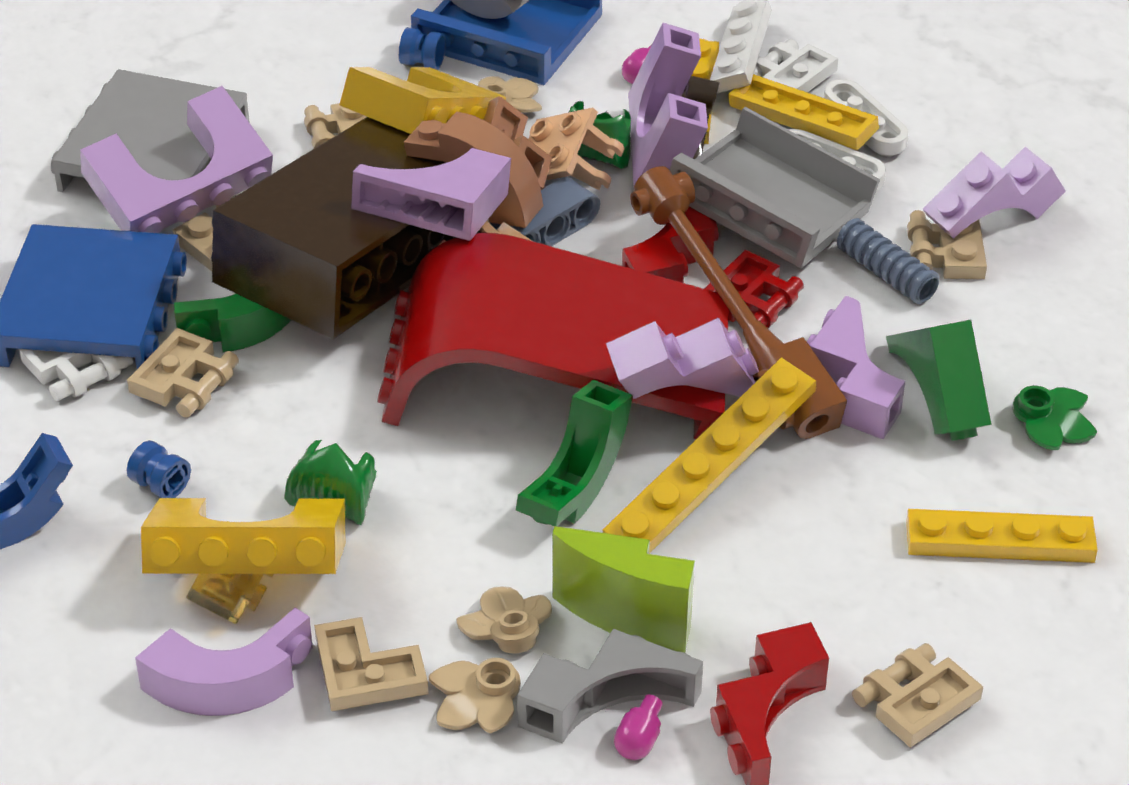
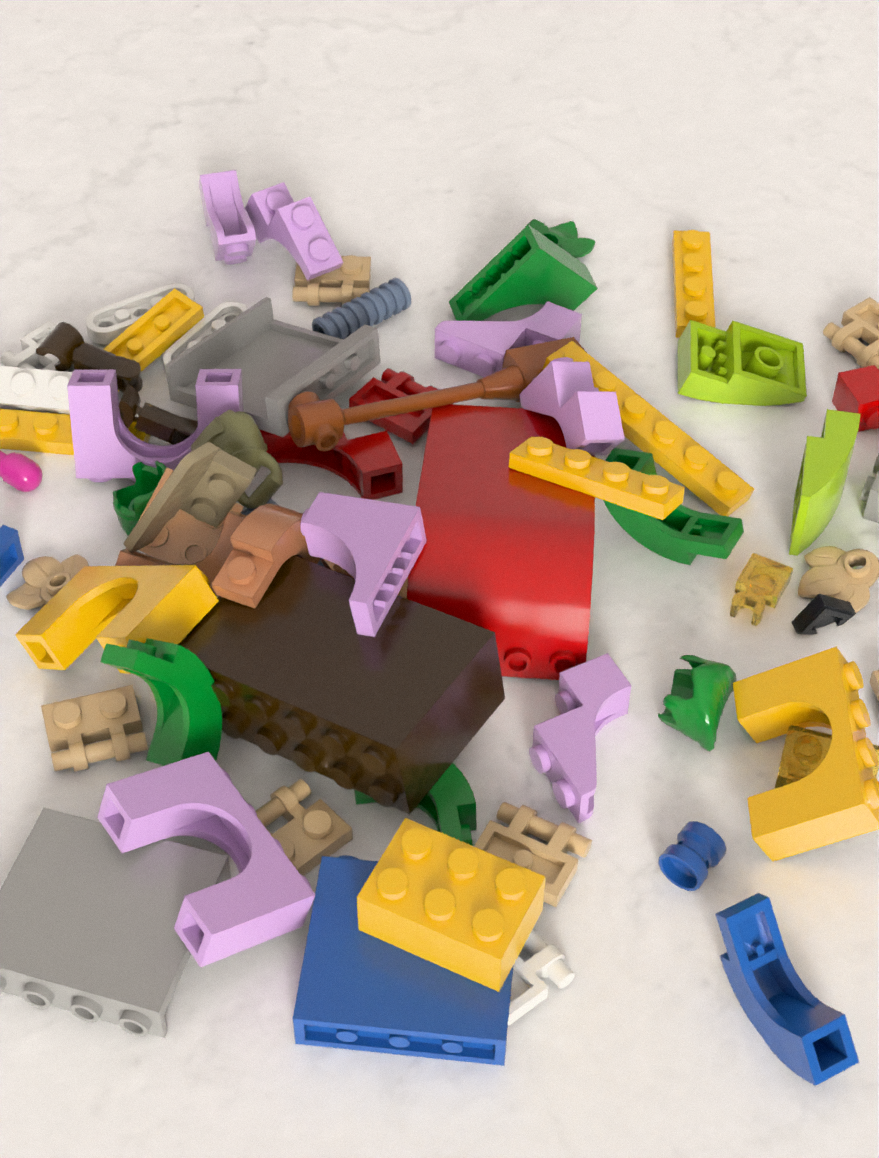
camera: 90 degrees left, 5 degrees up
none -> dark brown piece [36,322,143,393]
none -> green arch [100,638,222,766]
none -> dark tan plate [123,442,257,553]
none -> olive piece [191,409,283,509]
none -> lavender arch [199,170,256,265]
none -> yellow brick [357,818,546,992]
none -> yellow plate [509,436,685,520]
none -> lavender arch [529,653,631,823]
none -> lime slope [678,320,807,406]
none -> clear yellow plate [729,553,793,626]
none -> black tile [791,594,856,635]

